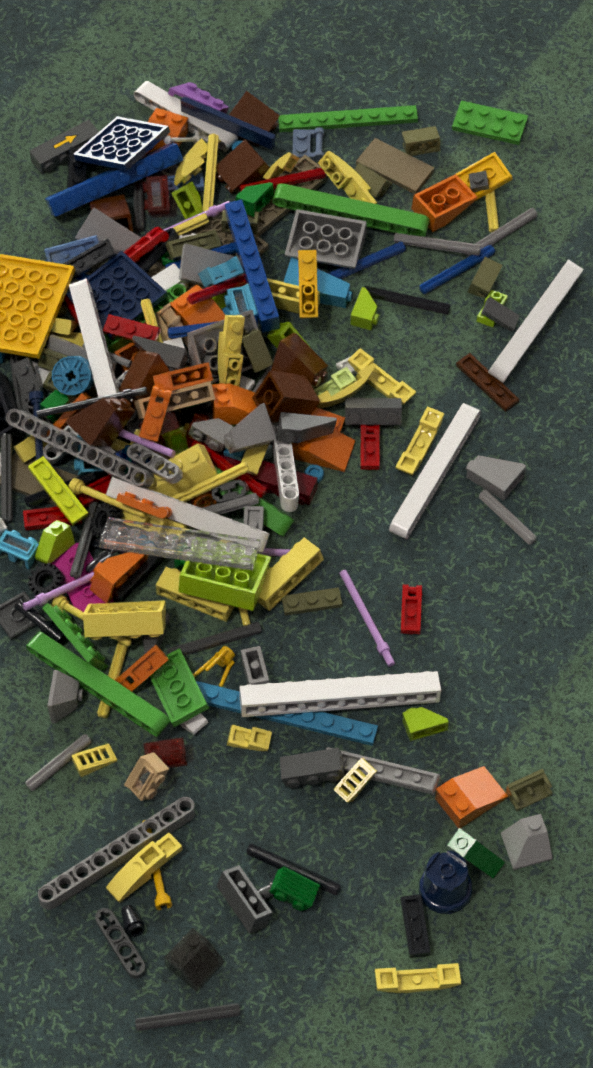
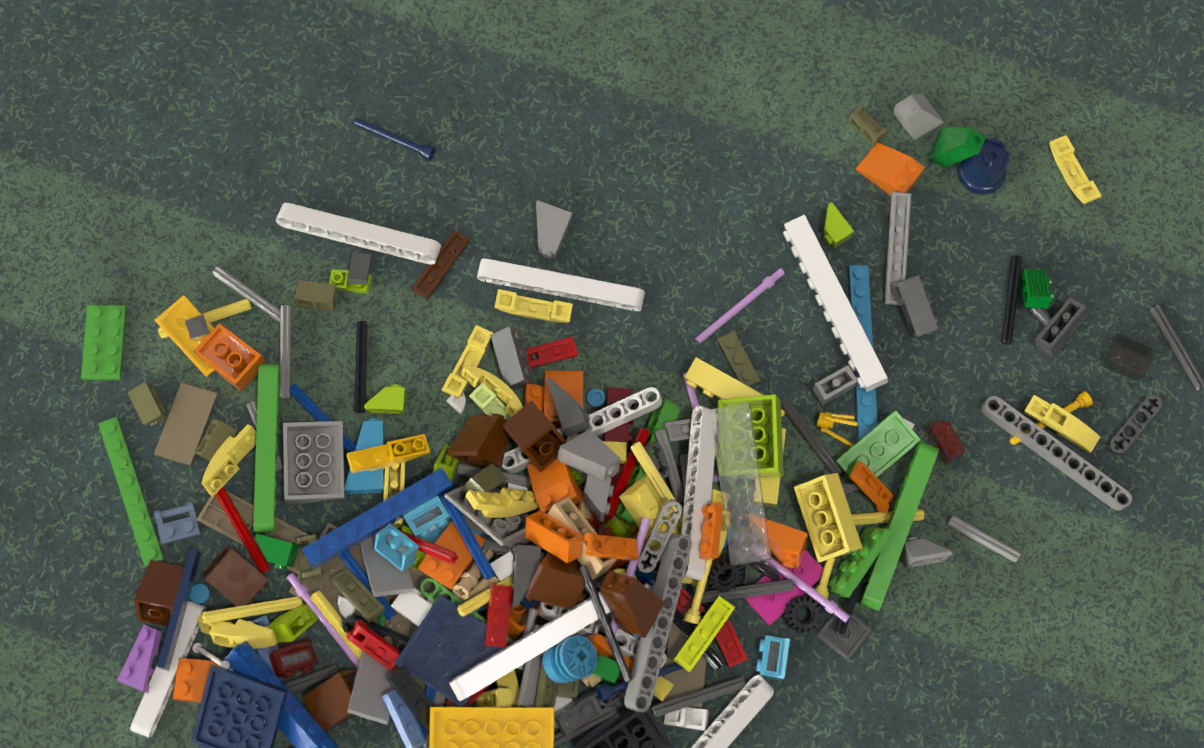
camera: 110 degrees left, 15 degrees up
lime slope [35,520,75,564] -> none
light yellow slope [71,744,117,777] -> none
black cone [121,905,145,937] -> none
tan window [124,752,169,801] -> none
light yellow slope [227,725,272,751] -> none
light yellow slope [263,152,300,179] -> none
light yellow slope [334,758,377,803] -> none
black plate [400,894,430,958] -> none
red plate [401,584,422,634] -> none
blue axle [419,245,495,294] -> none
light grey axle [479,489,536,545] -> none

